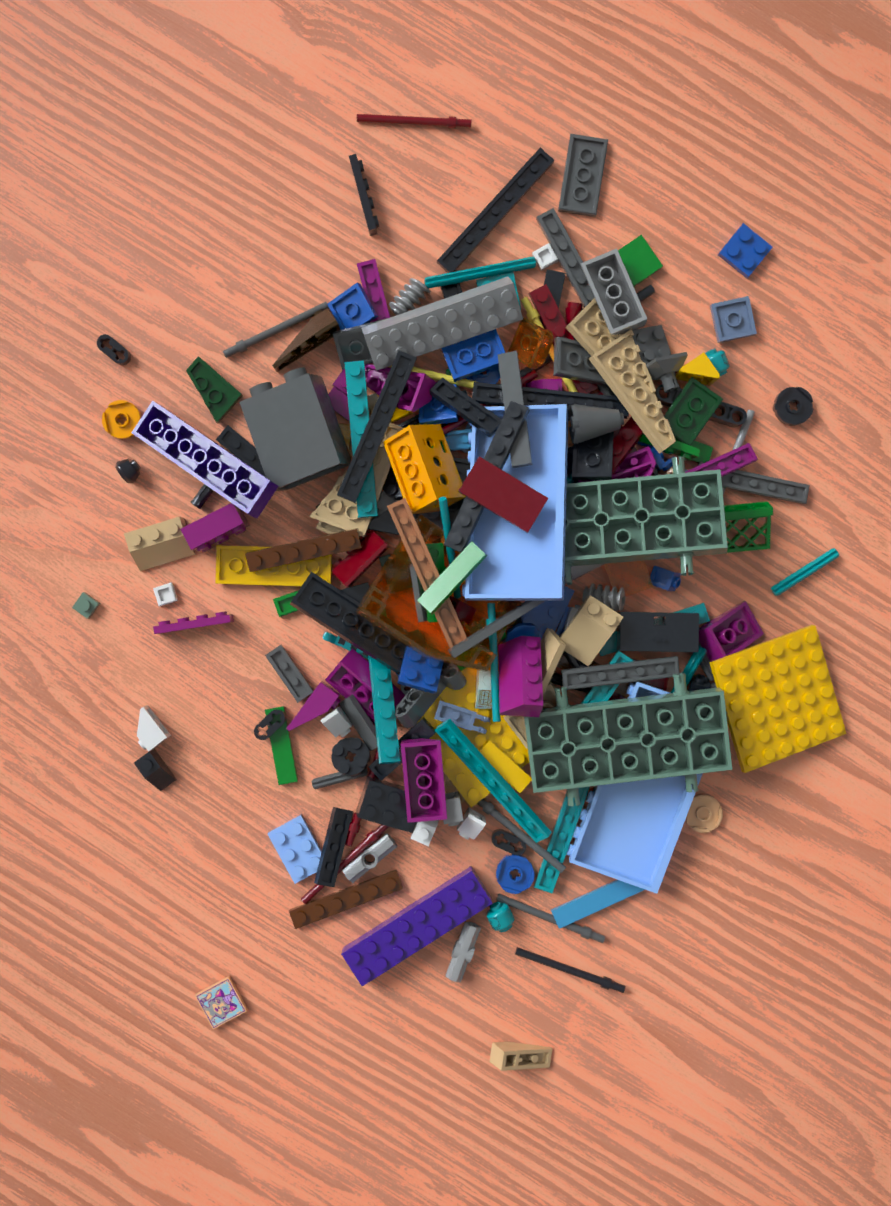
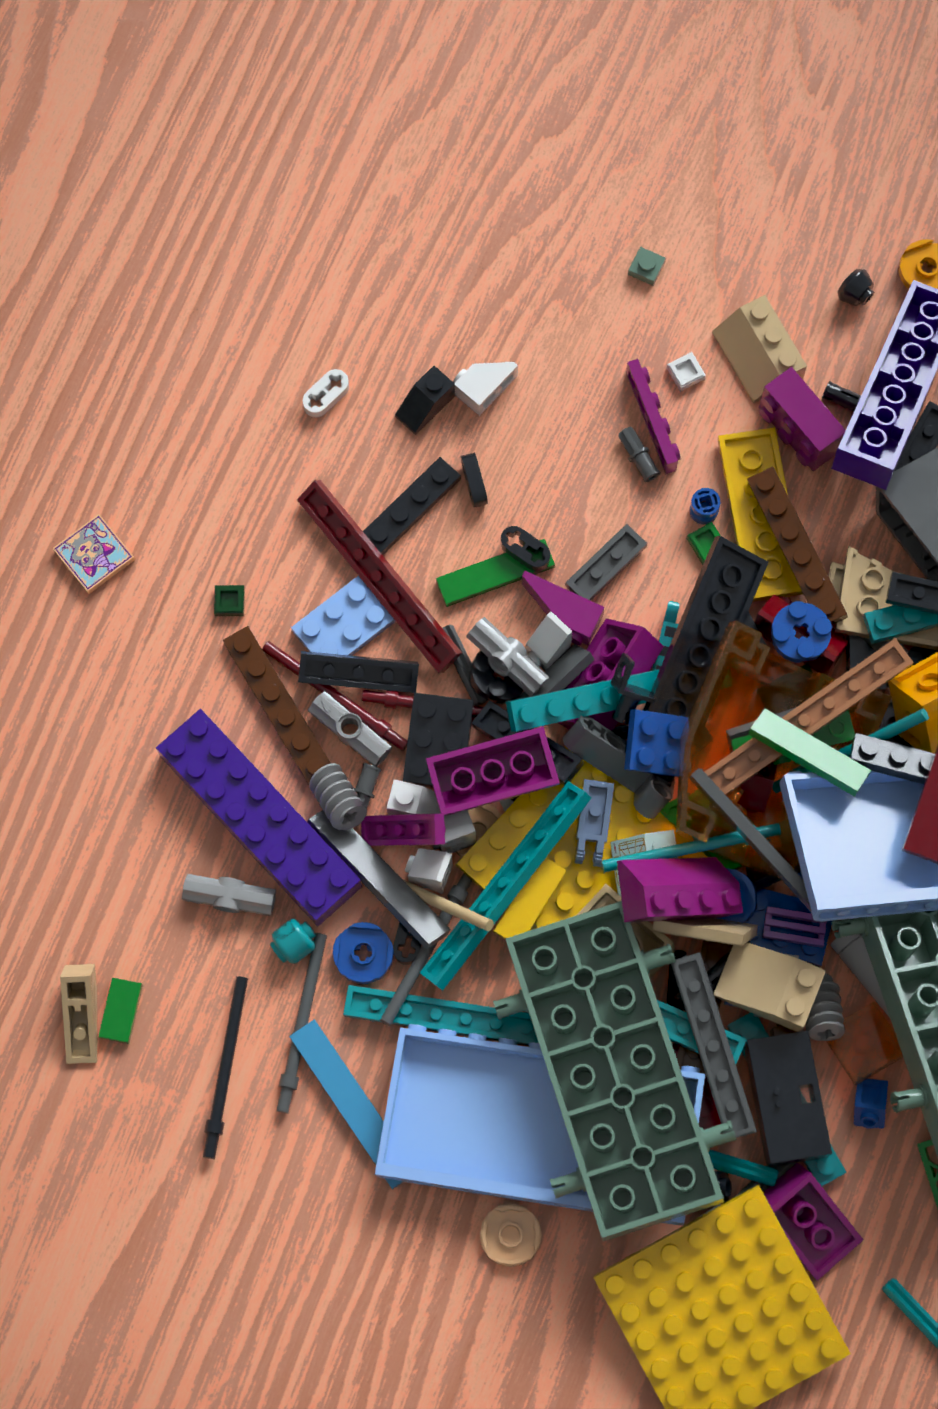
camera: 85 degrees right, 15 degrees down
none -> green tile [98,978,143,1044]
none -> dark green tile [214,585,245,616]
none -> dark red plate [297,480,462,673]
none -> white beam [302,369,349,418]
none -> dark grey tile [307,810,450,950]
none -> light grey piece [309,763,367,830]
none -> dark grey axle [352,763,382,809]
none -> magenta plate [361,813,446,846]
none -> black plate [363,457,461,555]
none -> tan bar [403,880,494,931]
none -> black beam [460,452,488,507]
none -> light grey piece [466,617,549,697]
none -> black bracket [611,653,656,725]
none -> dark grey axle [618,427,661,483]
none -> blue wheel [689,488,721,525]
none -> medium lavender tile [762,906,827,948]
none -> blue plate [771,601,832,663]

